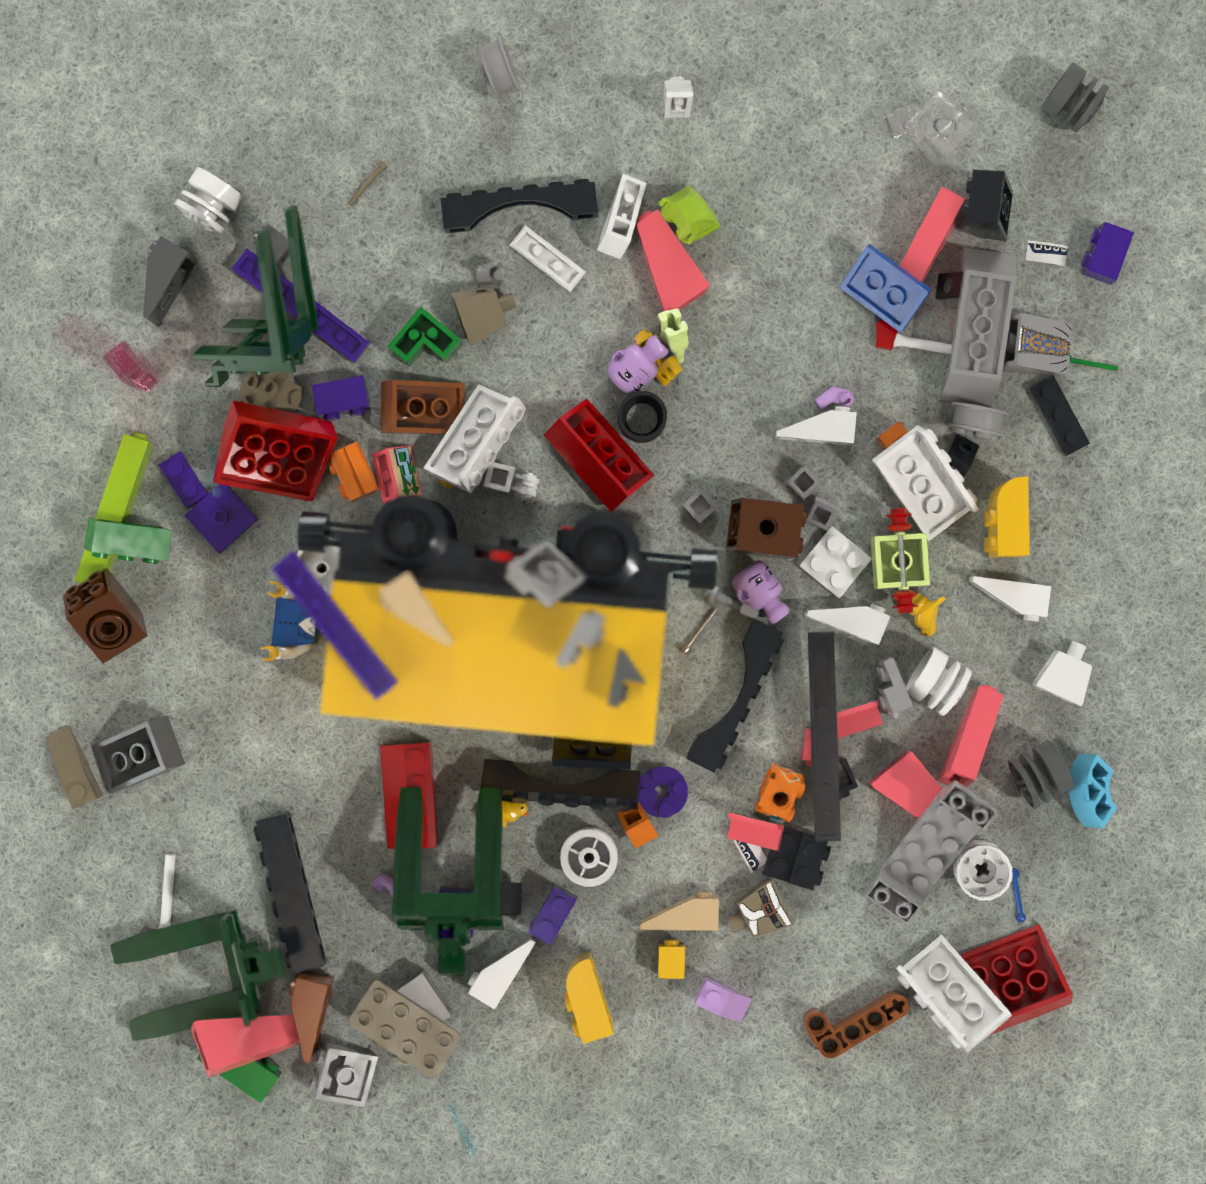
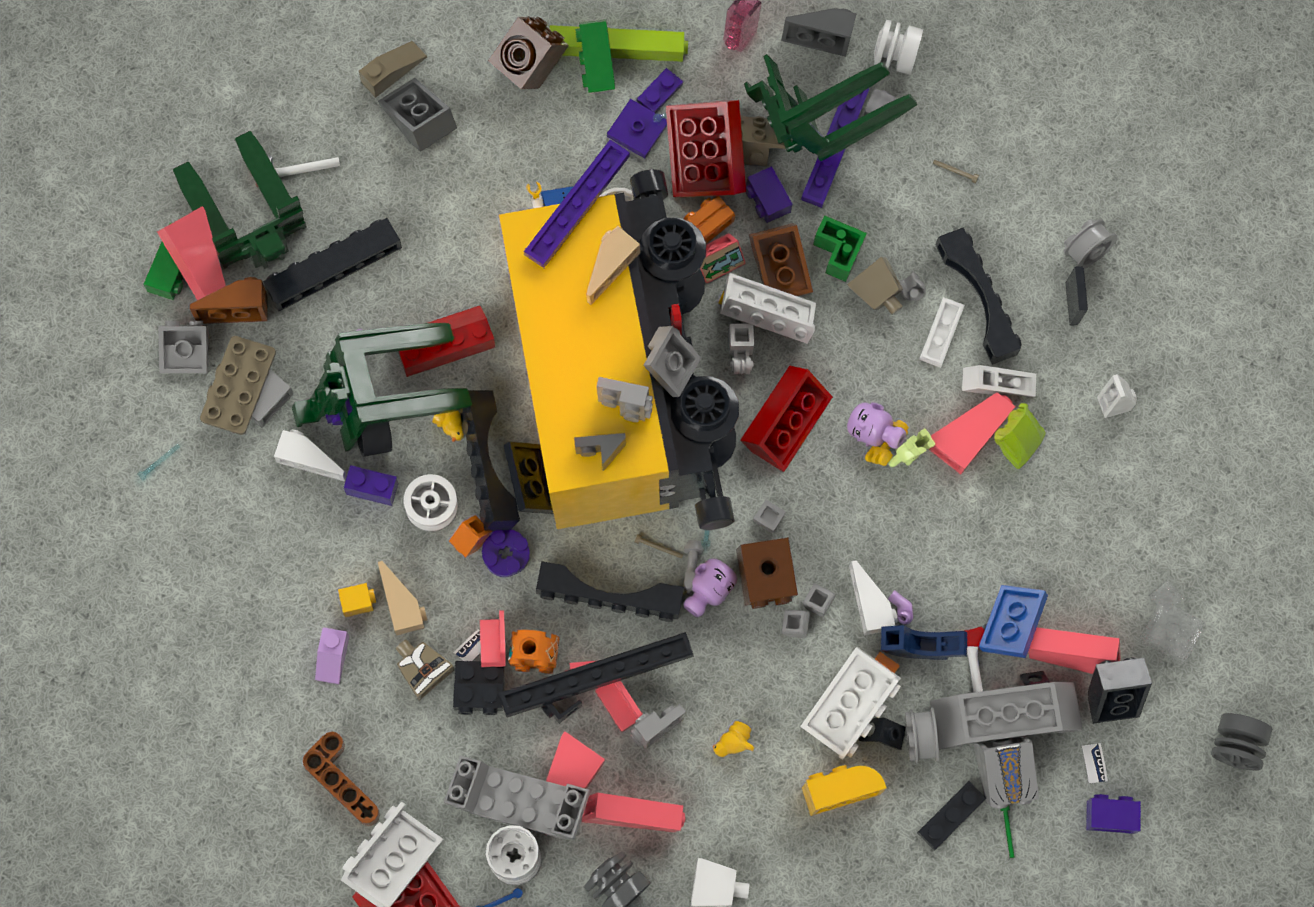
camera: 65 degrees right, 15 degrees down
yellow brick [564,951,614,1044] -> none
black piece [618,391,667,443] -> none
white plate [799,526,872,599] -> none
white slope [804,604,890,645] -> none
yellowish green brick [870,508,930,613] -> none
white wheel [906,647,972,716] -> none
white slope [969,576,1051,622] -> none
none -> dark blue arch [881,625,967,660]
none -> black tile [1065,266,1088,326]

